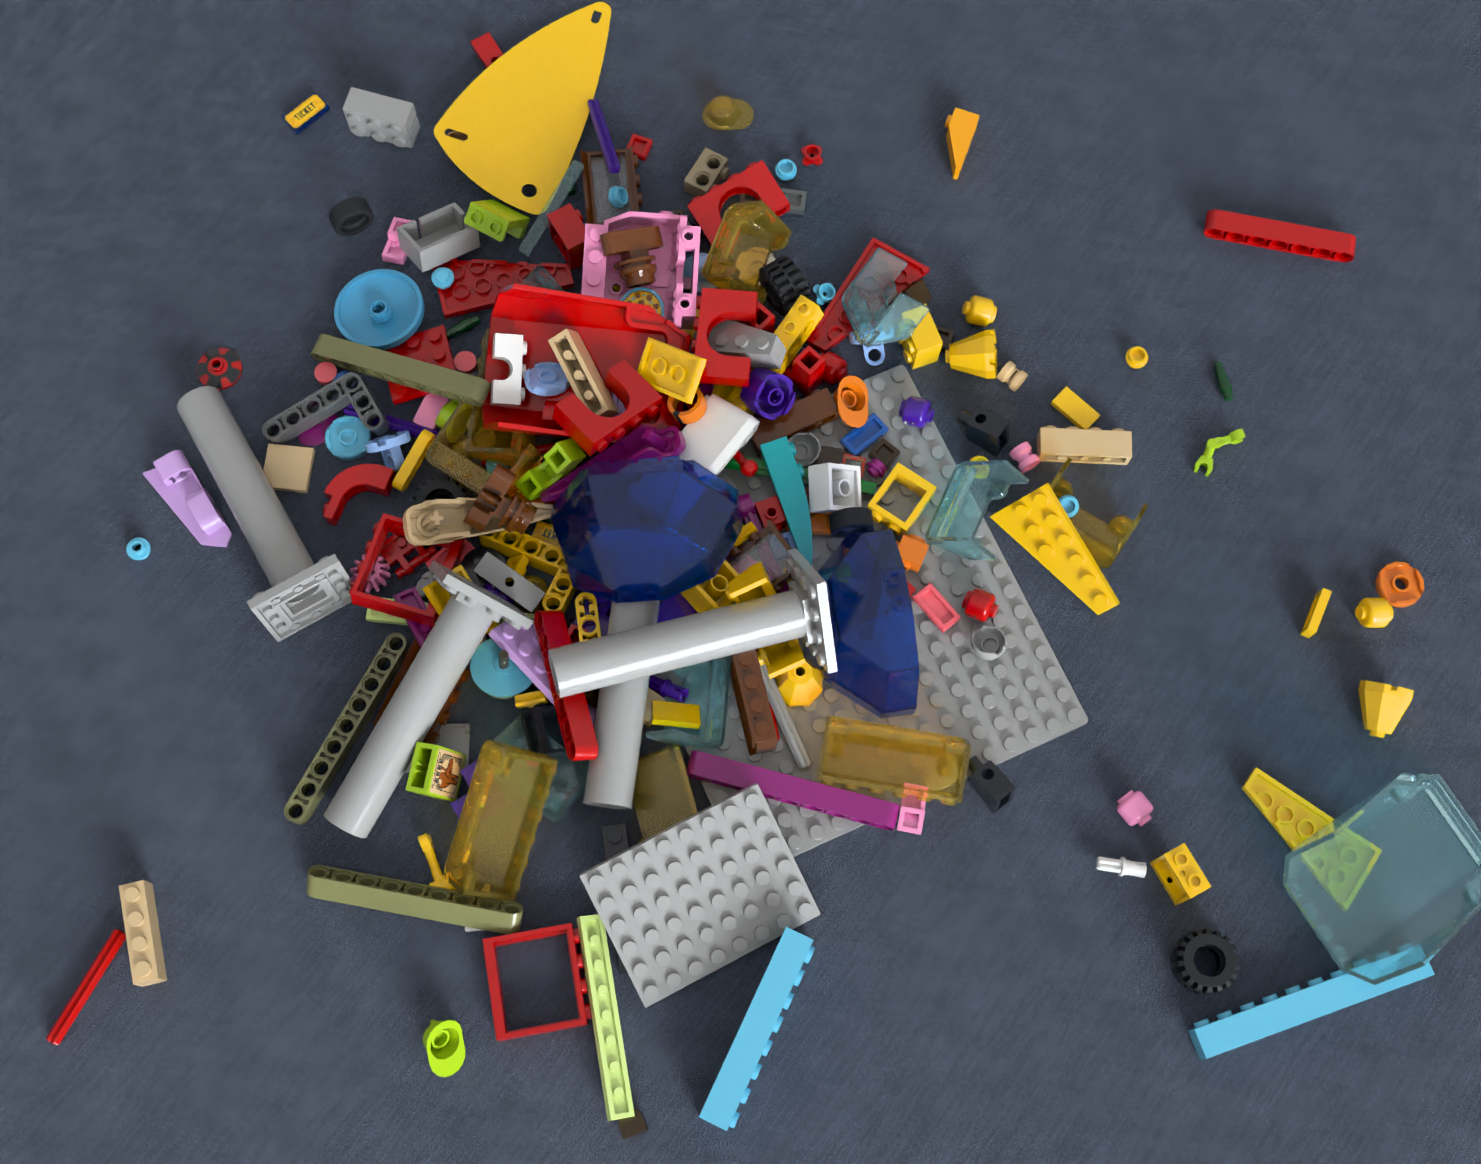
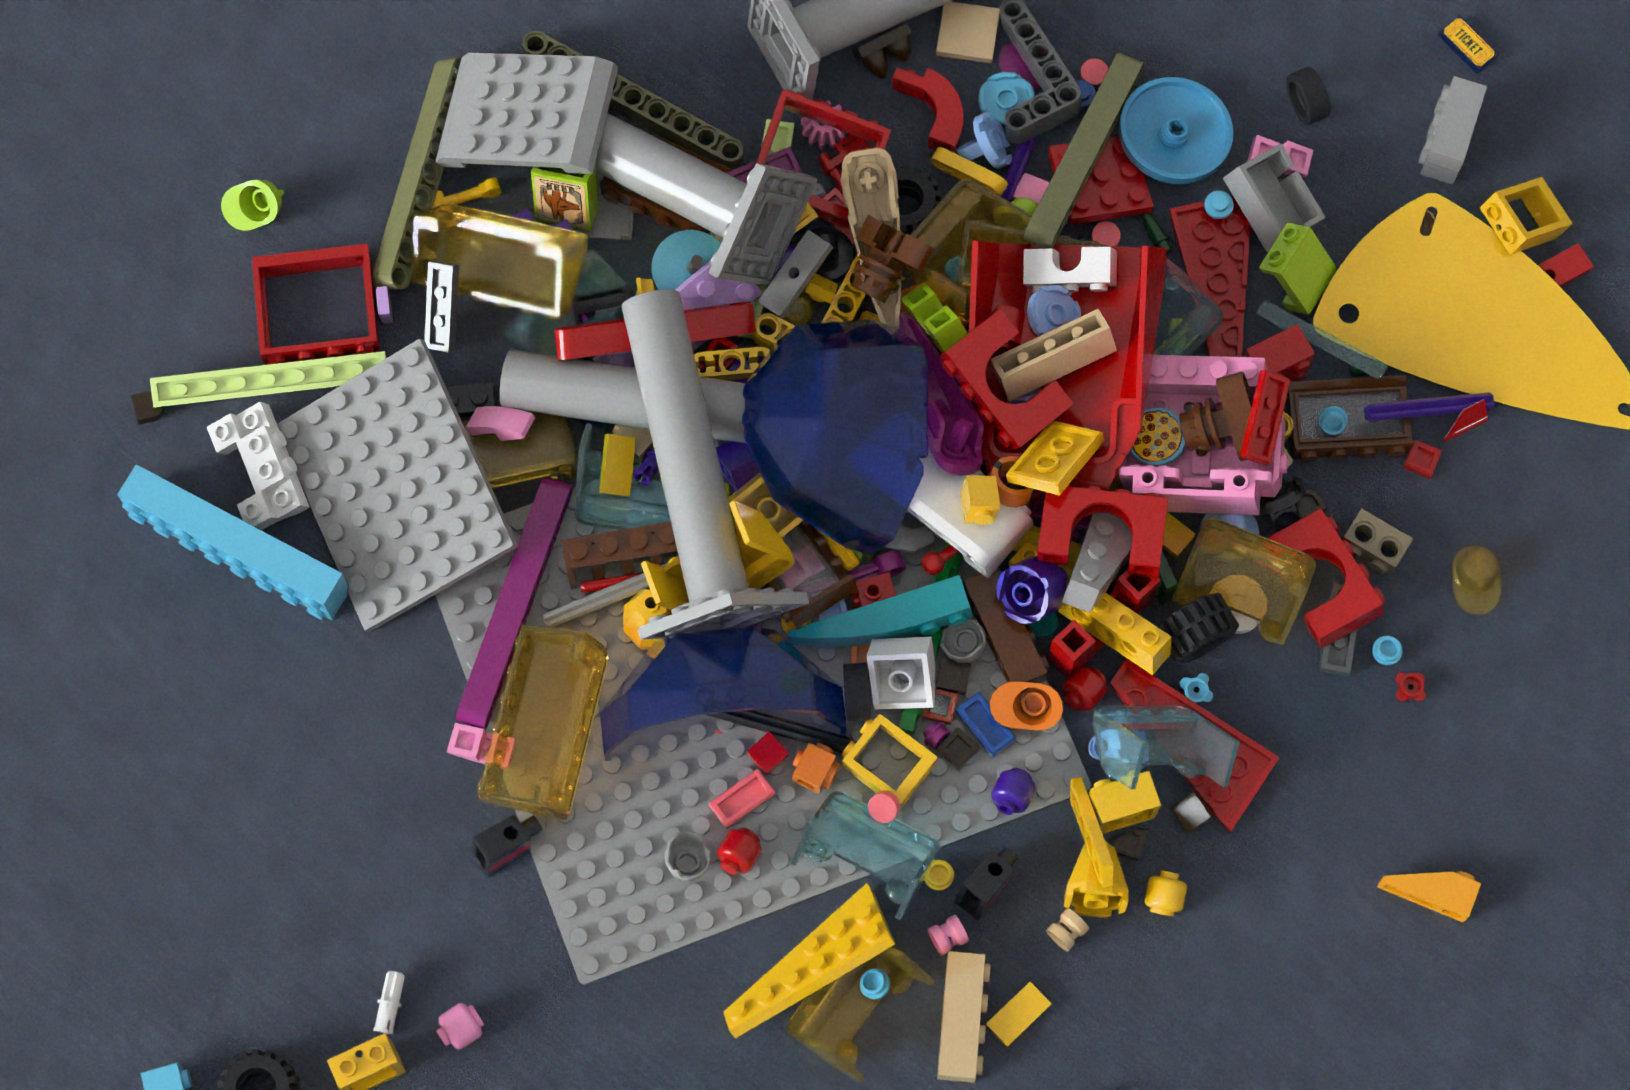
camera: 95 degrees right, 0 degrees up
none -> white bracket [207,402,310,530]
none -> lavender tile [376,286,393,324]
none -> plate [425,260,459,353]
none -> light grey slope [435,53,618,174]
none -> bright pink slope [466,406,535,441]
none -> dark brown tile [852,23,912,79]
none -> coral tile [868,791,900,823]
none -> yellow brick [960,475,1000,525]
none -> yellow tile [1070,777,1114,887]
none -> red tile [1240,369,1291,466]
none -> red sticker [1444,400,1488,442]
none -> yellow window [1480,177,1573,255]

